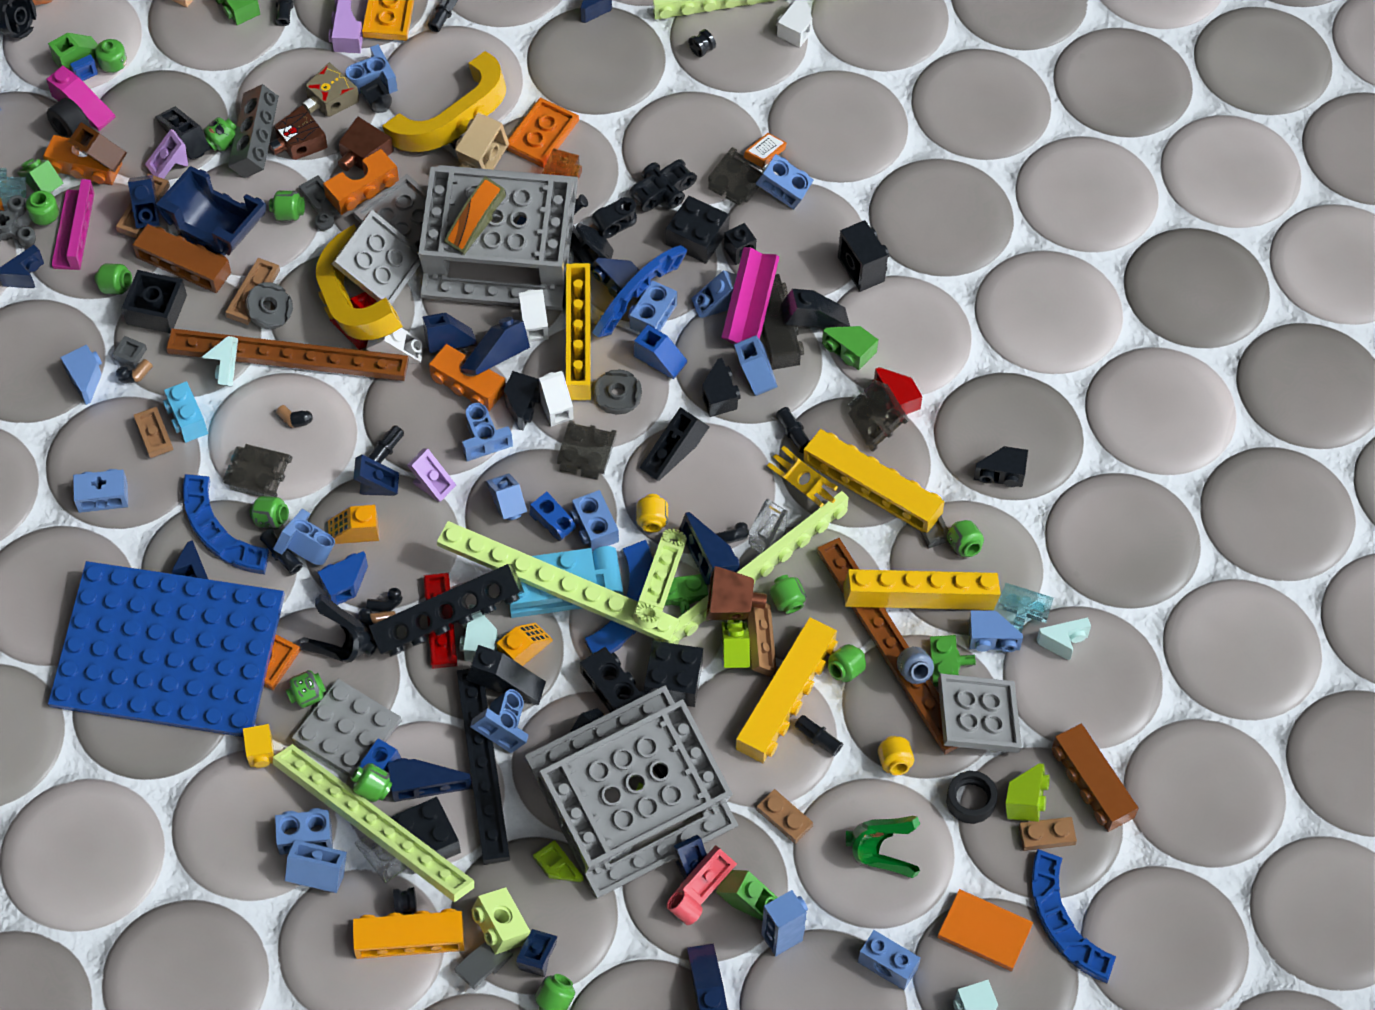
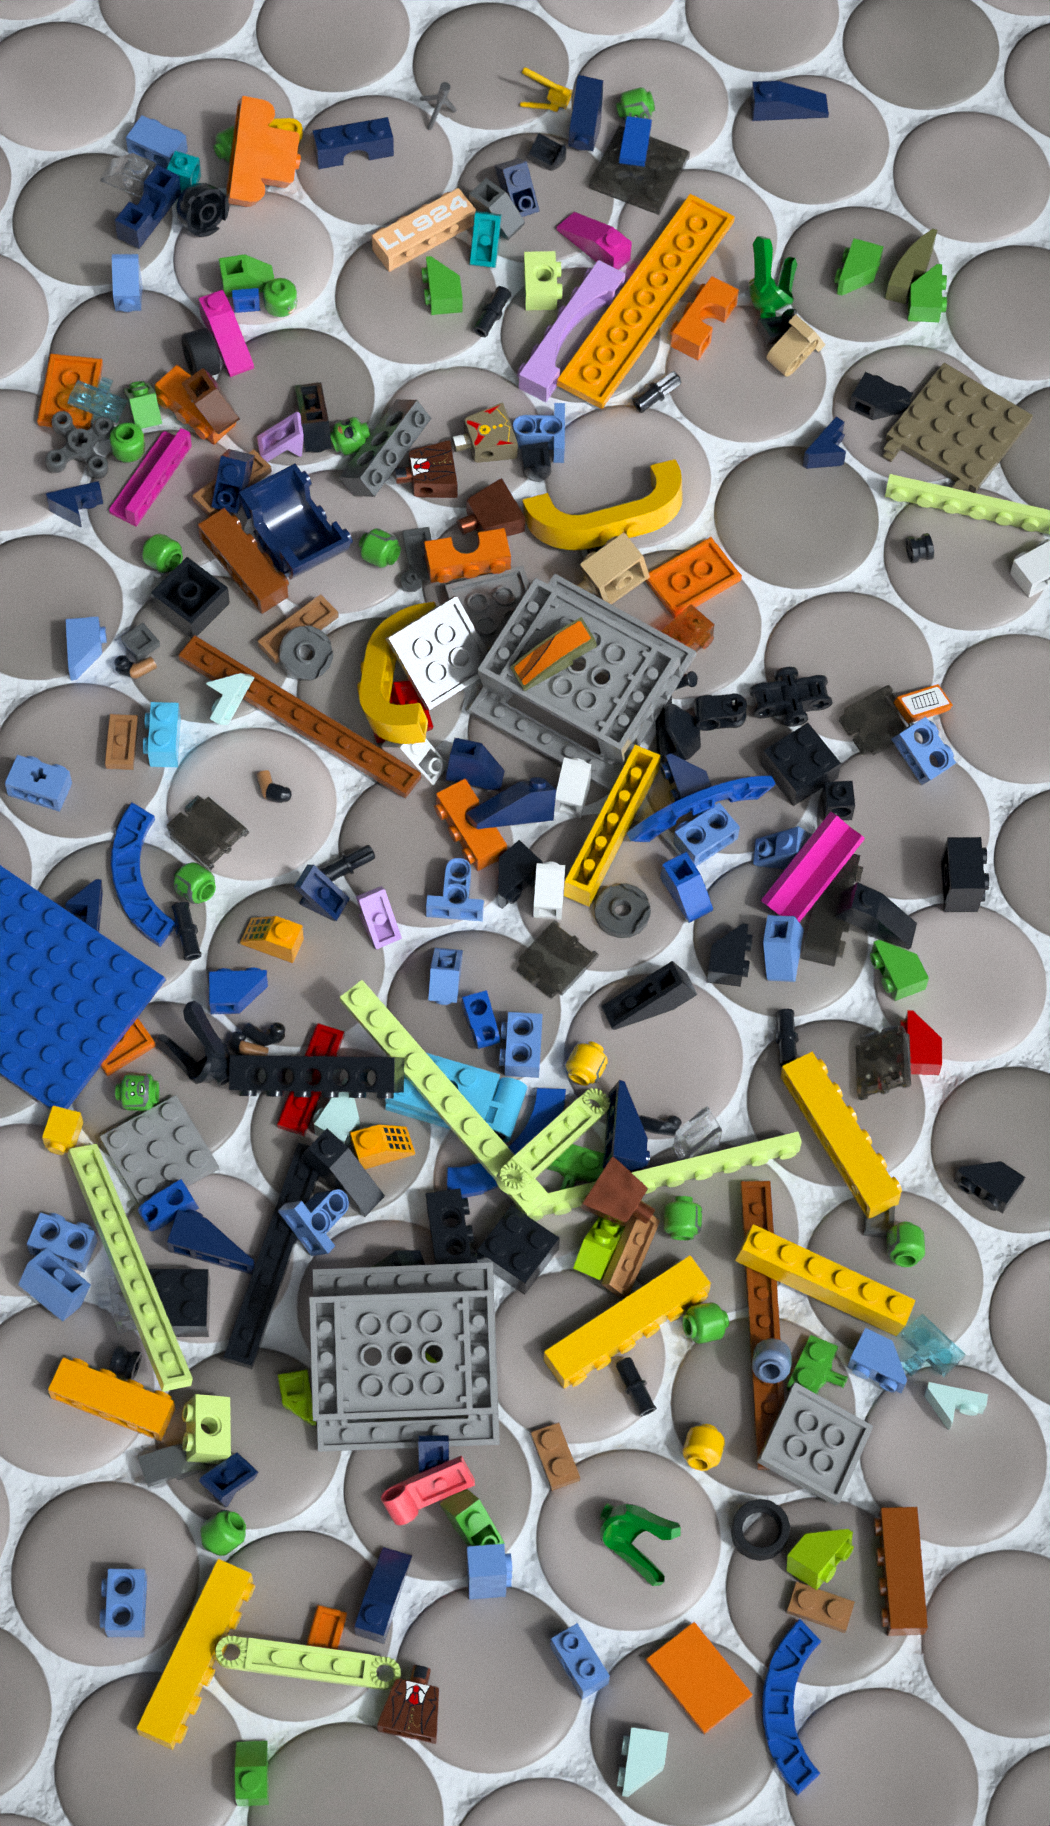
camera: 25 degrees right, 5 degrees up
medium blue tile [273,509,335,565] -> none
bright green head [351,763,392,803] -> none
yellow piece [767,445,838,507] -> none

